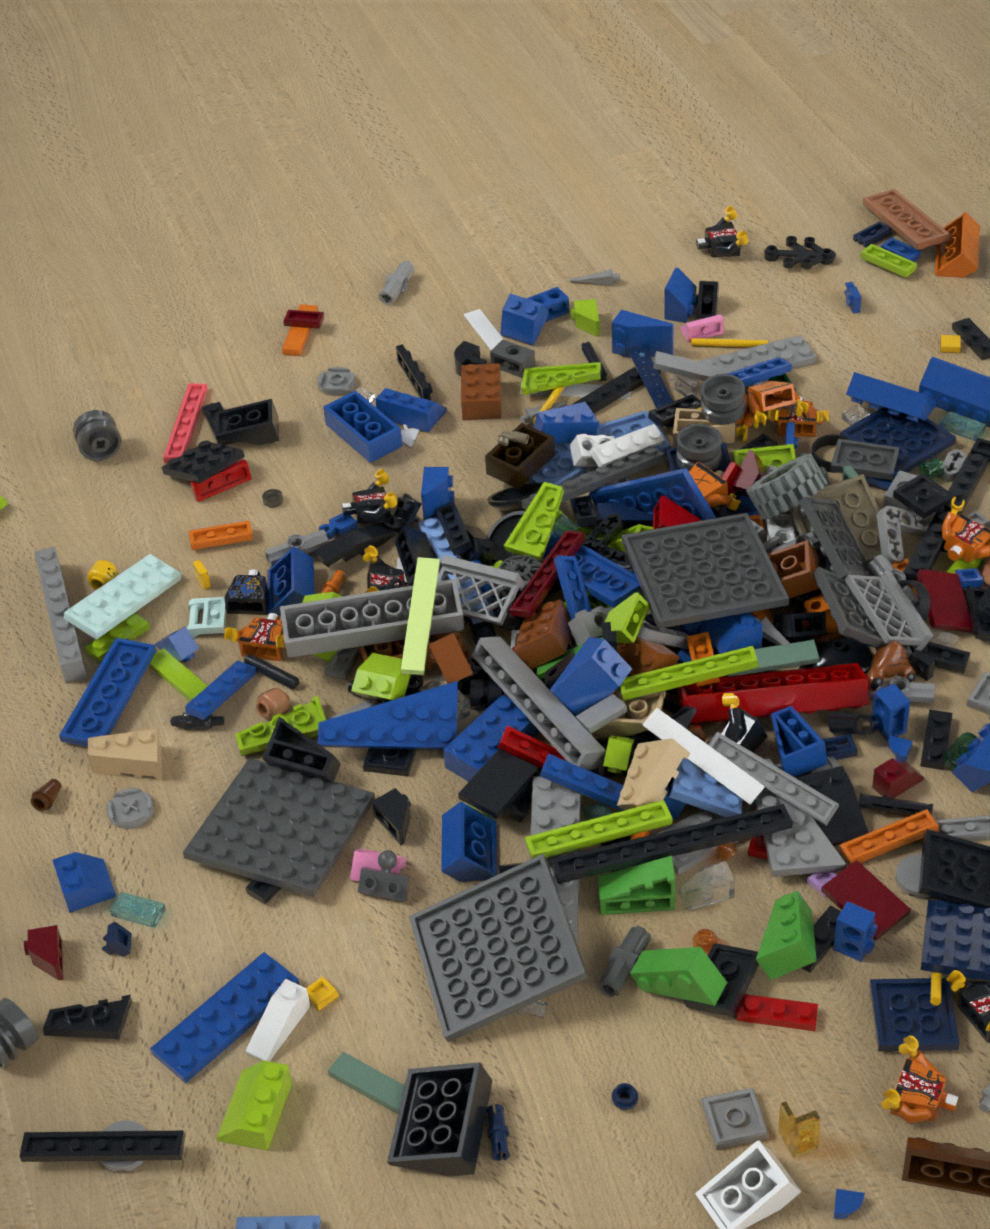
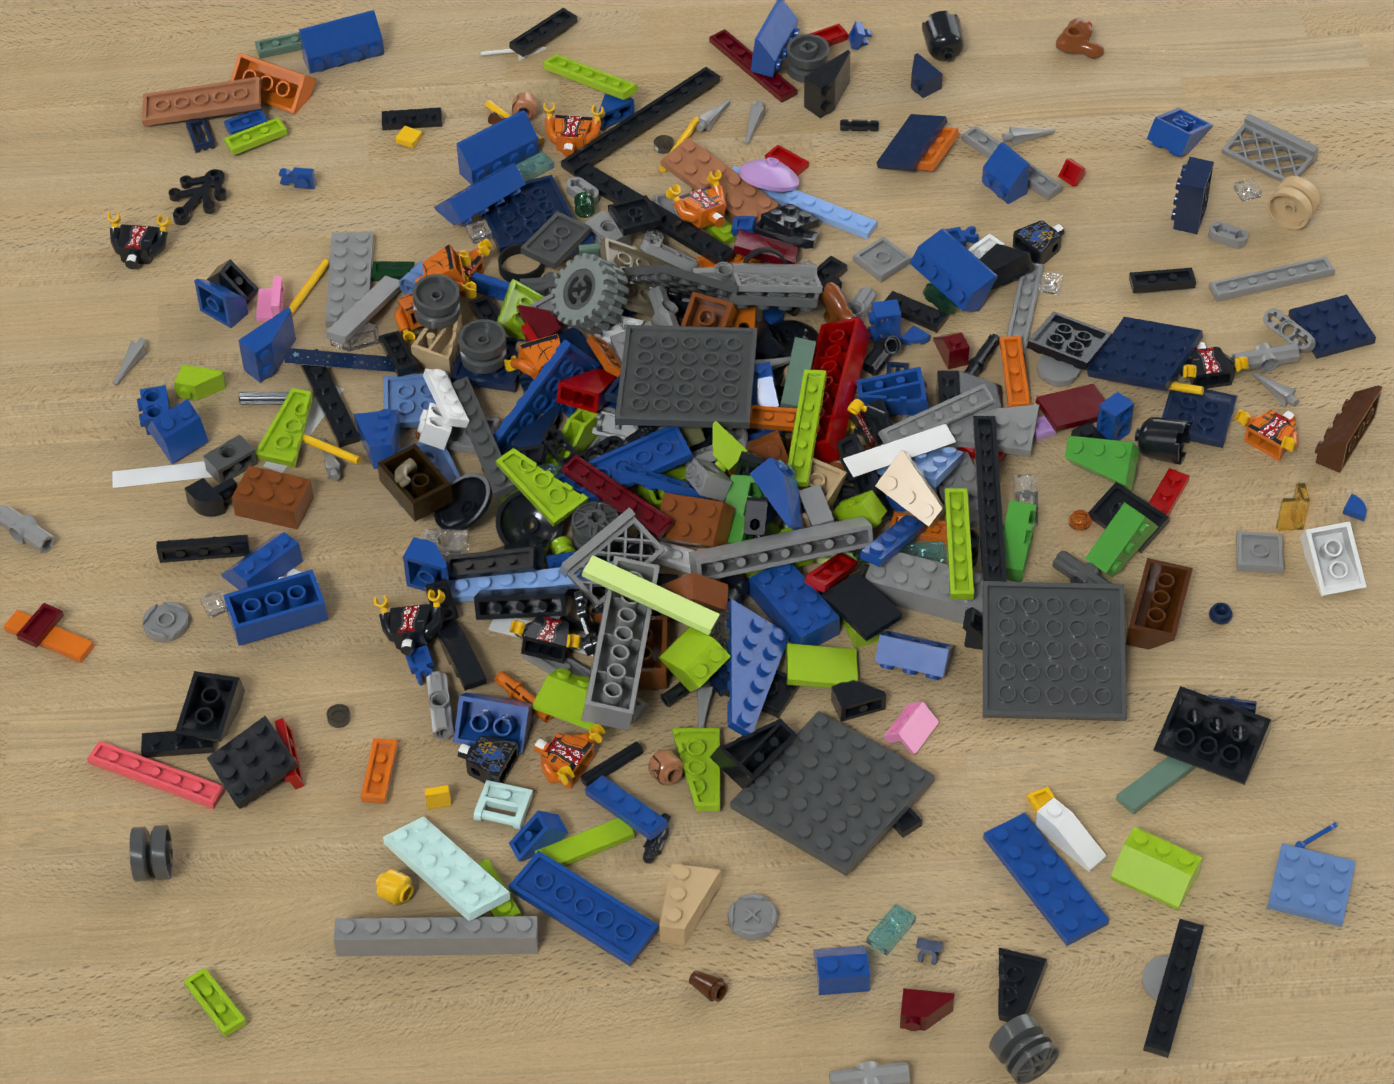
camera: 75 degrees left, 5 degrees up
dark grey plate [358,850,410,902] -> none
blue plate [727,357,792,386] -> none
none -> clear brick [421,529,469,562]
none -> lime tile [786,643,858,688]
none -> reddish brown slope [1126,558,1193,650]
none -> black cylinder [1135,417,1190,465]

